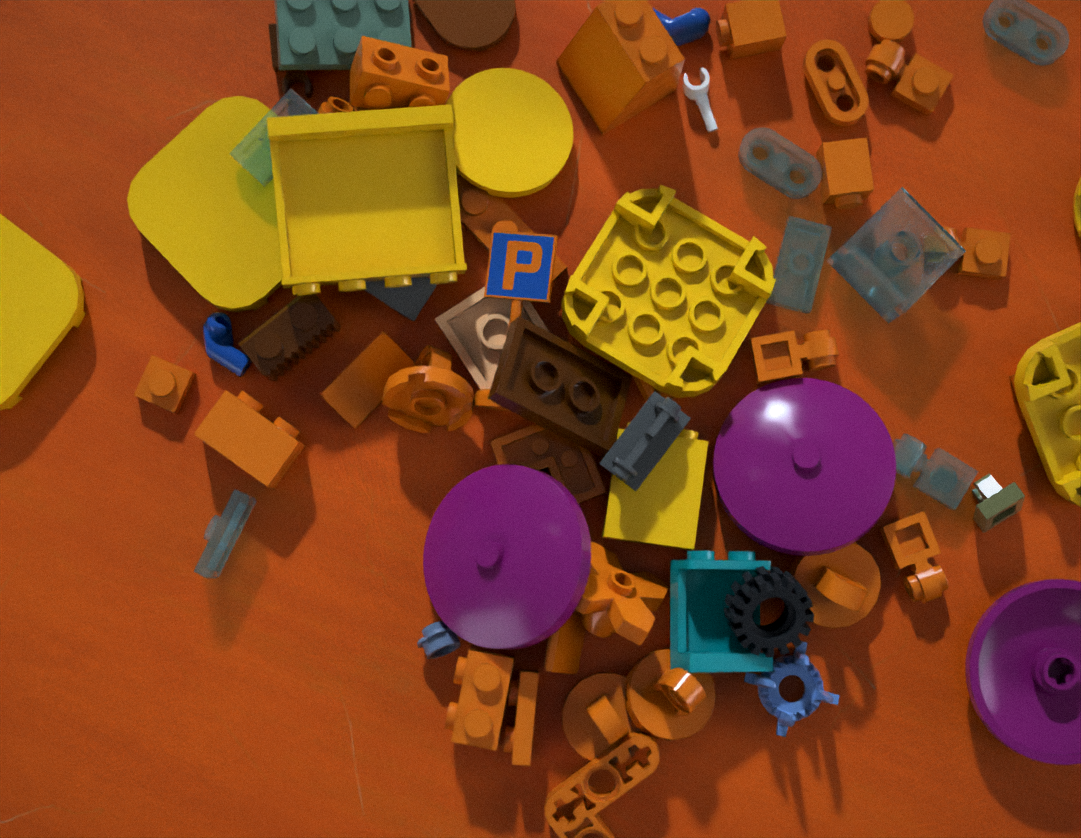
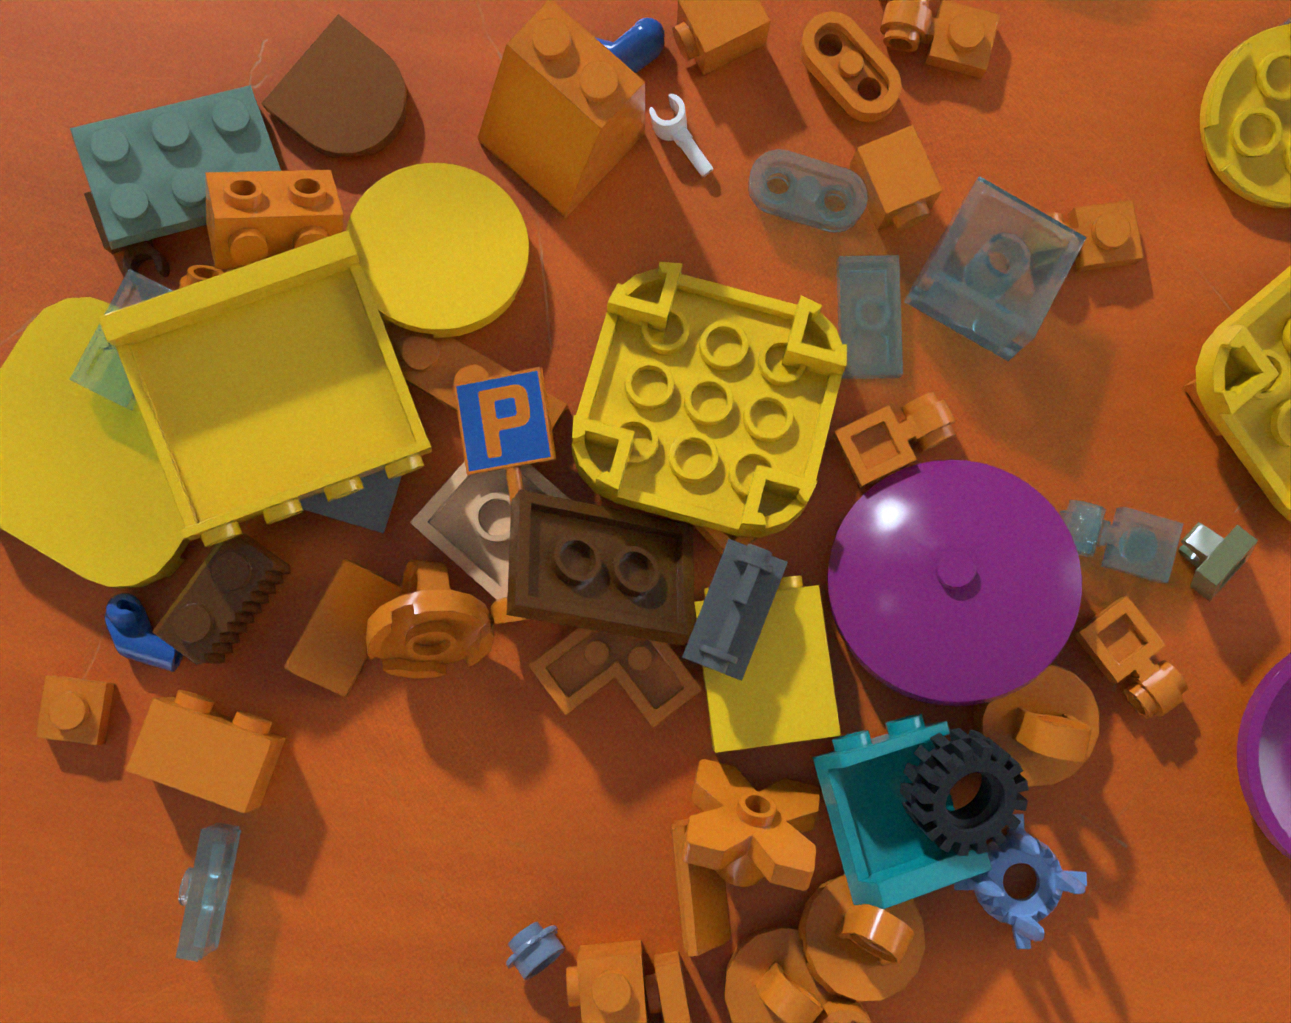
camera: 15 degrees left, 0 degrees up
magenta dish [423,464,591,650] -> none

